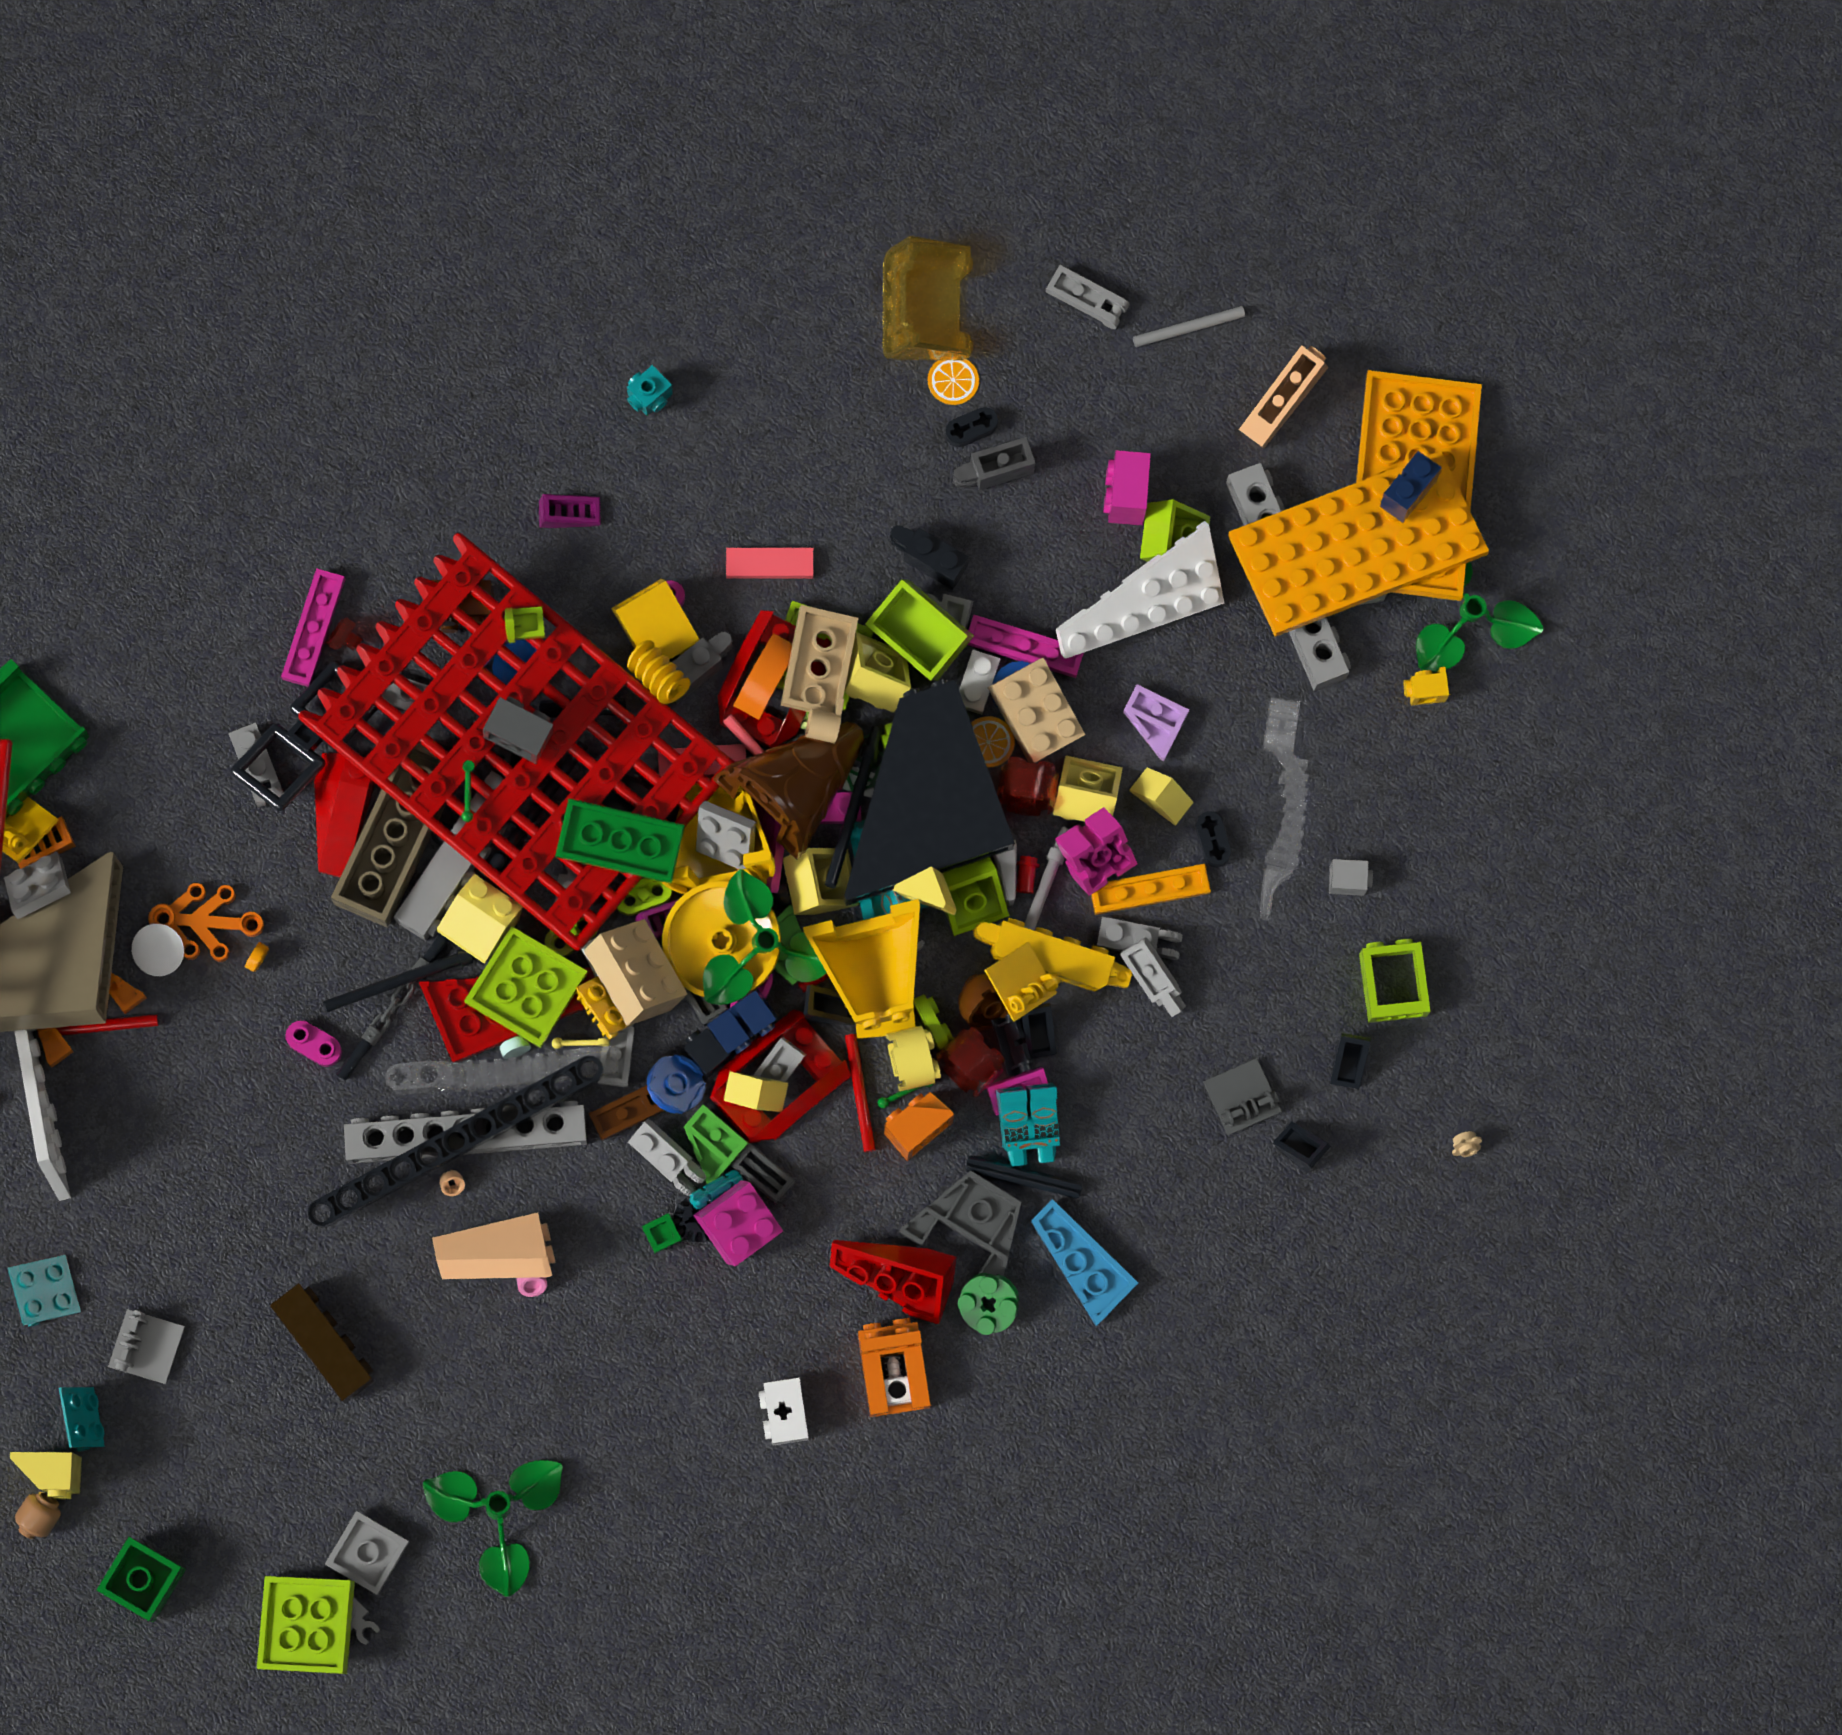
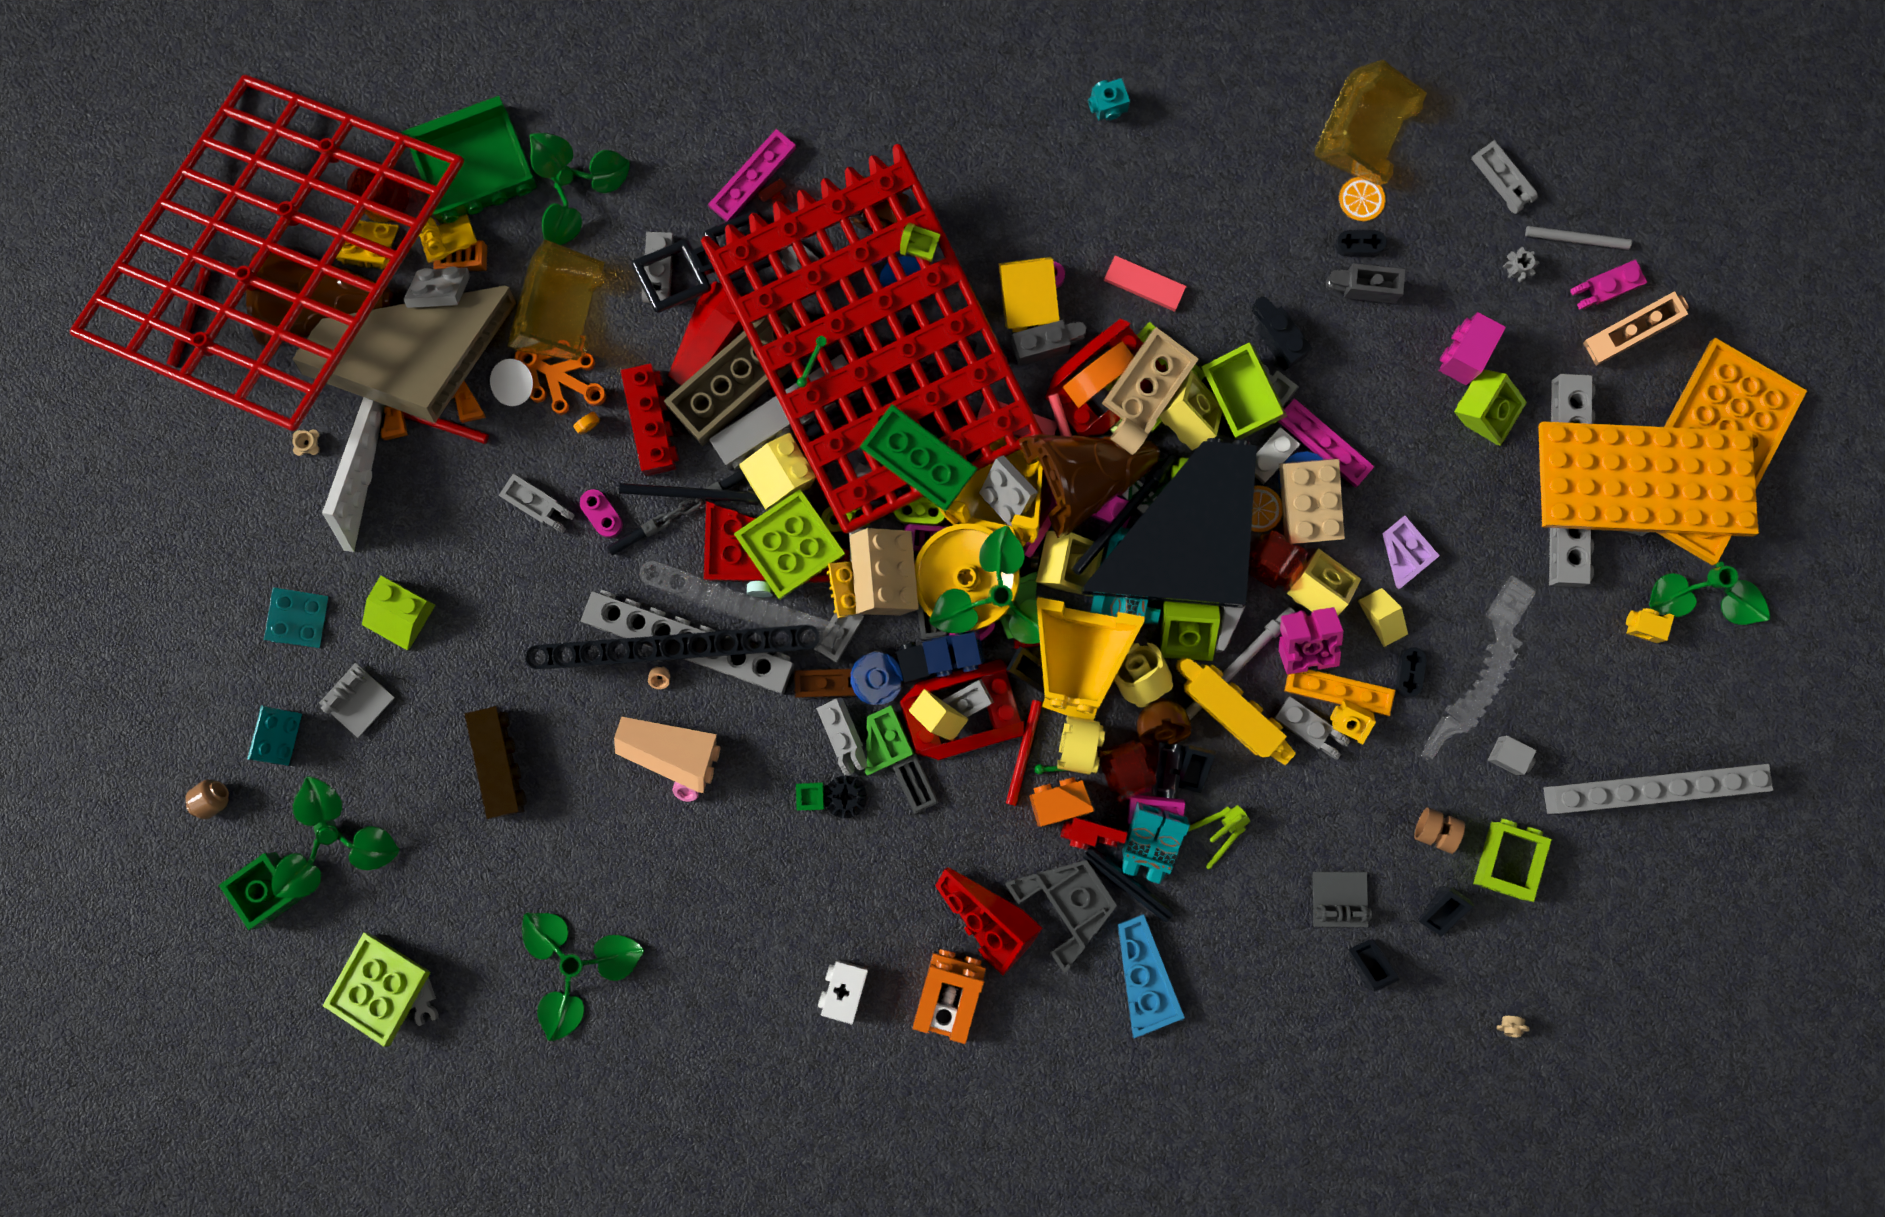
camera: 30 degrees right, 5 degrees up
light yellow slope [10,1452,82,1499] -> none
light grey plate [325,1511,409,1595] -> none
dark grey brick [483,697,553,764] -> none
magenta slope [539,494,601,528] -> none
light yellow hinge [552,1037,610,1049] -> none
yellow piece [627,640,691,704] -> none
teal axle [689,1170,743,1209] -> none
dark pink brick [694,1180,783,1266] -> none
light yellow slope [893,866,957,915] -> none
lime plate [914,994,953,1052] -> none
green plate [957,1273,1019,1335] -> none
yellow hinge [985,942,1061,1022] -> none
red pin [1016,856,1040,894] -> none
white wing [1056,521,1224,659] -> none
light grey hinge [1120,937,1186,1017] -> none
dark blue piece [1380,451,1442,523] -> none
none -> green plant [272,776,399,898]
none -> lime slope [362,576,435,651]
none -> light grey hinge [498,474,575,534]
none -> clear yellow windscreen [508,240,606,361]
none -> green plant [530,133,630,247]
none -> red brick [620,363,679,476]
none -> red plate [1060,817,1127,850]
none -> light yellow brick [1114,643,1173,708]
none -> lime plant [1188,805,1250,869]
none -> yellow brick [1330,699,1376,744]
none -> medium nougat wheel [1414,807,1465,854]
none -> light grey gear [1503,247,1539,282]
none -> light grey brick [1543,764,1773,814]
none -> dark pink hinge [1570,260,1647,310]

